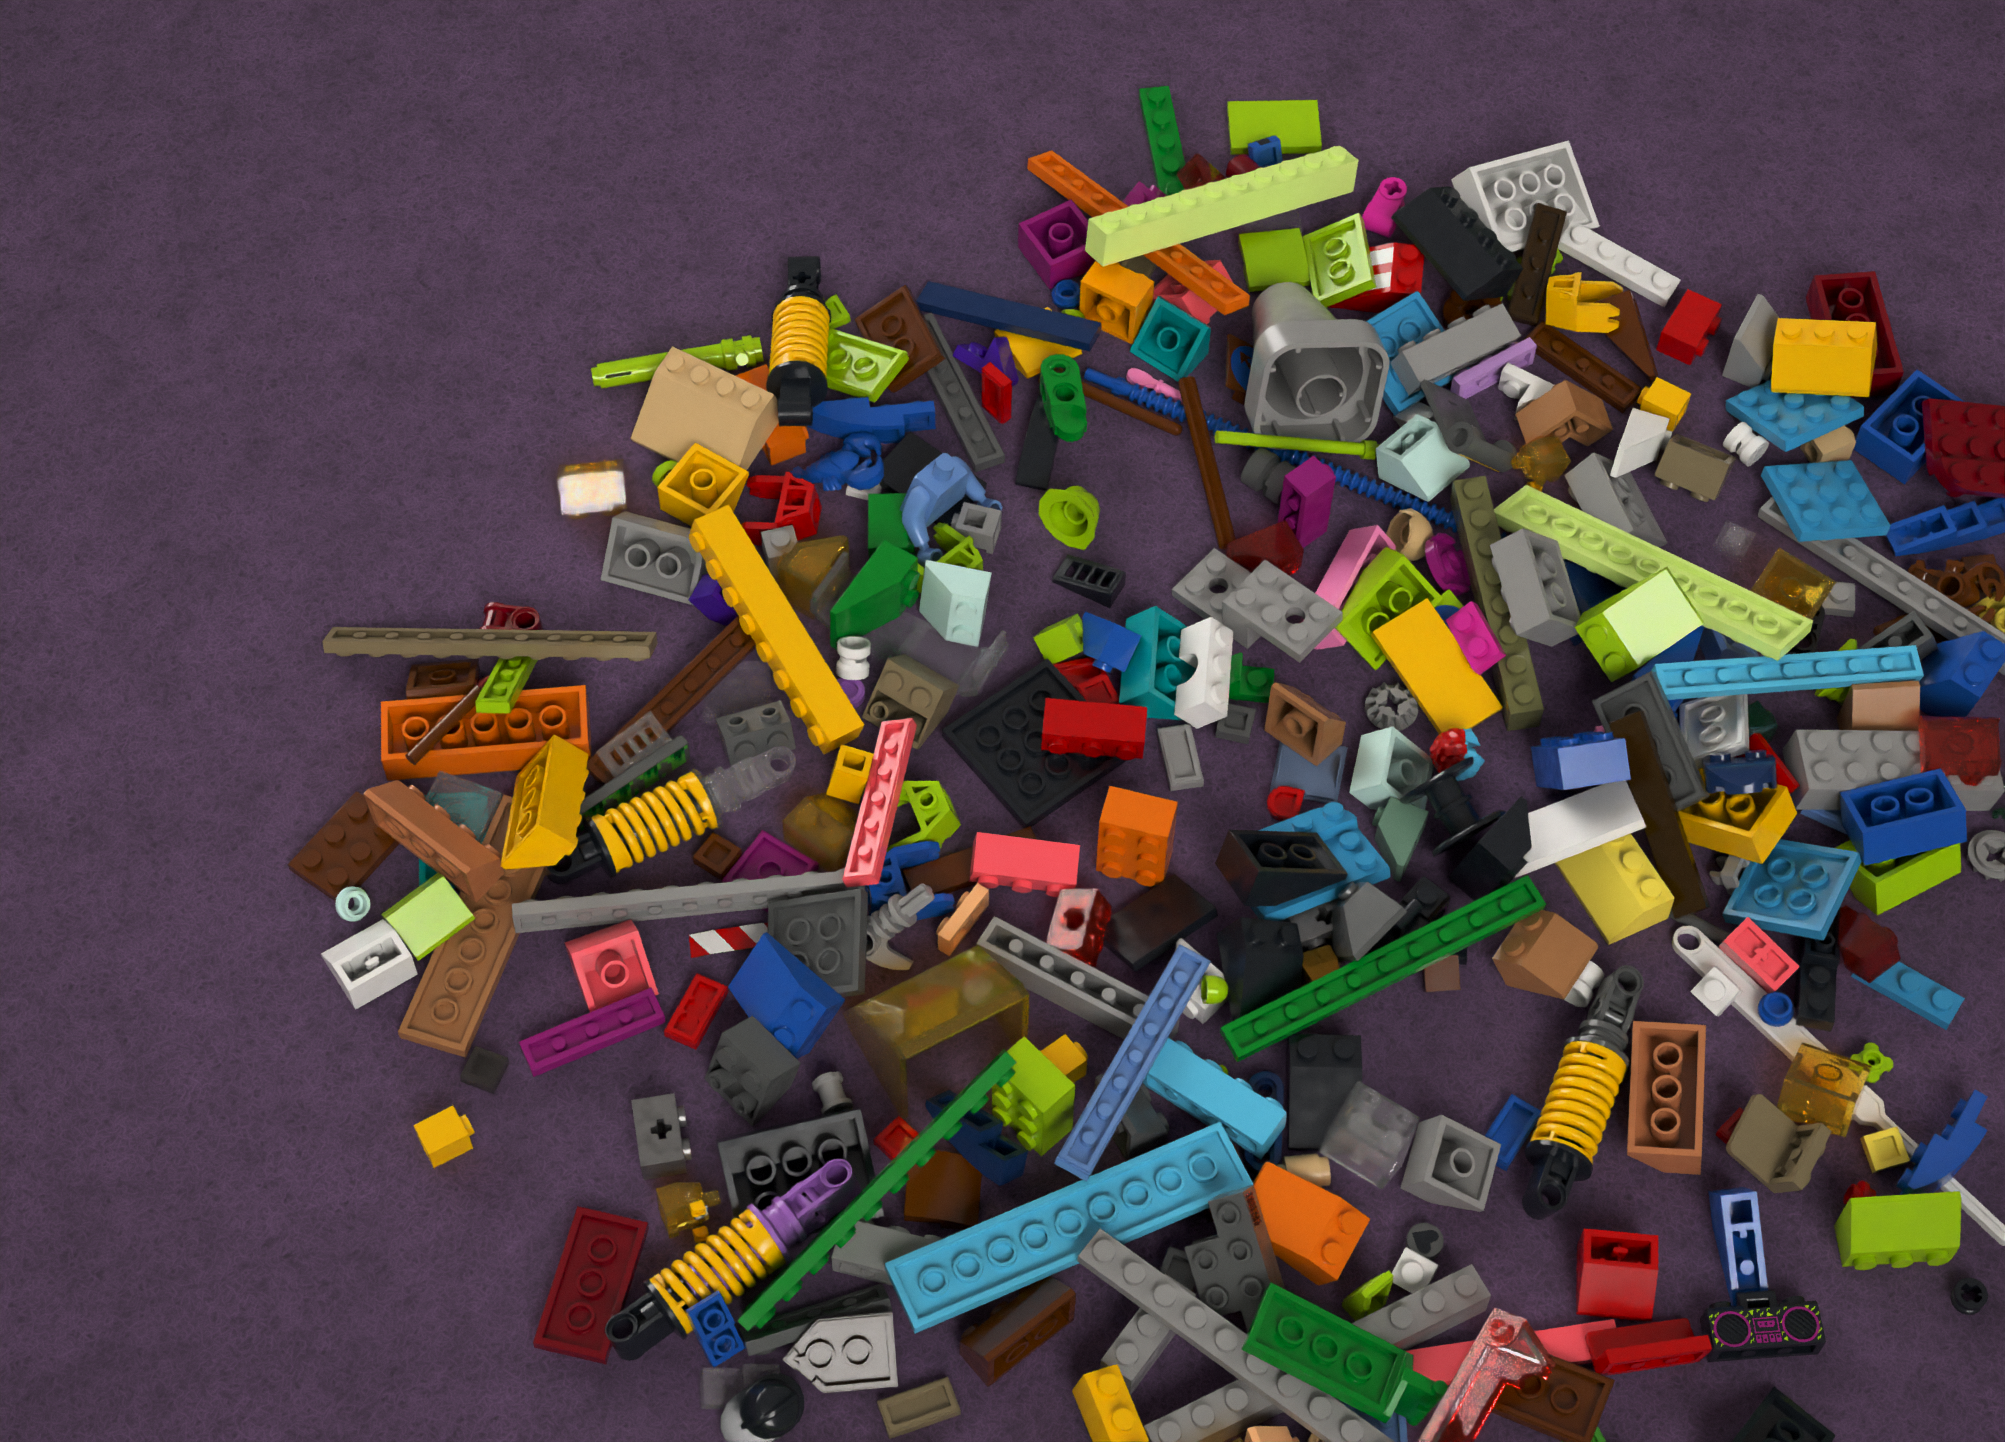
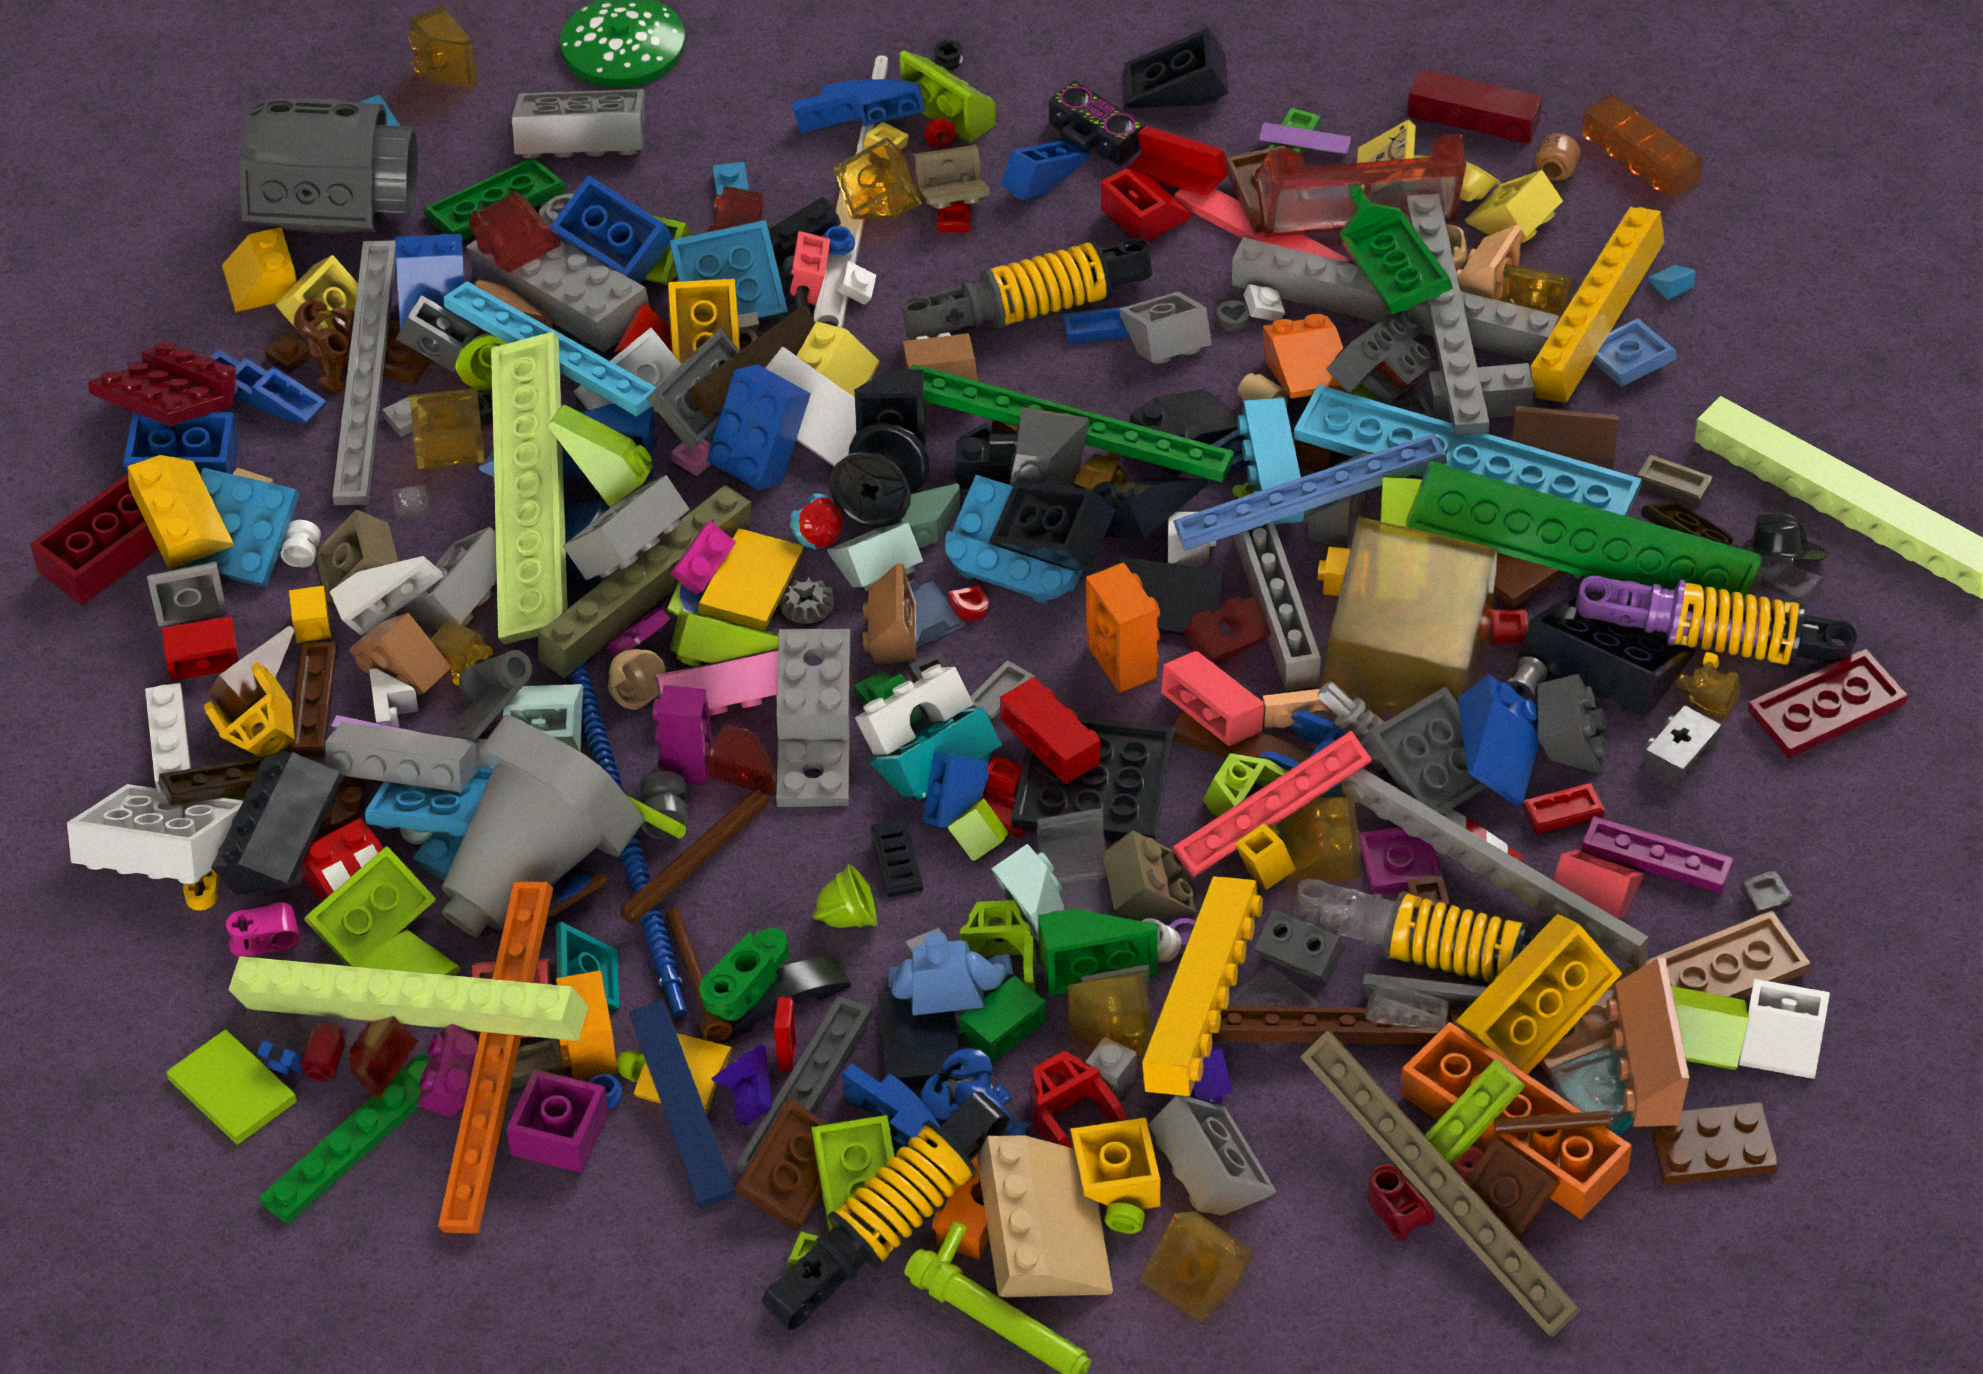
camera: 130 degrees left, 10 degrees down
light aqua plate [335,886,370,921] -> none
yellow brick [413,1106,475,1168] -> none
blue slope [686,1290,745,1368] -> none
bright pink piece [1126,368,1183,405] -> none
lime hinge [1201,975,1229,1004] -> none
clear slope [1320,1081,1420,1189] -> none
lime slope [1342,1270,1394,1321] -> none
nougat slope [1627,1021,1706,1175] -> none
dark blue slope [1702,750,1777,795] -> none
dark azure plate [1761,460,1891,542] -> none
lime plate [1850,1043,1893,1083] -> none

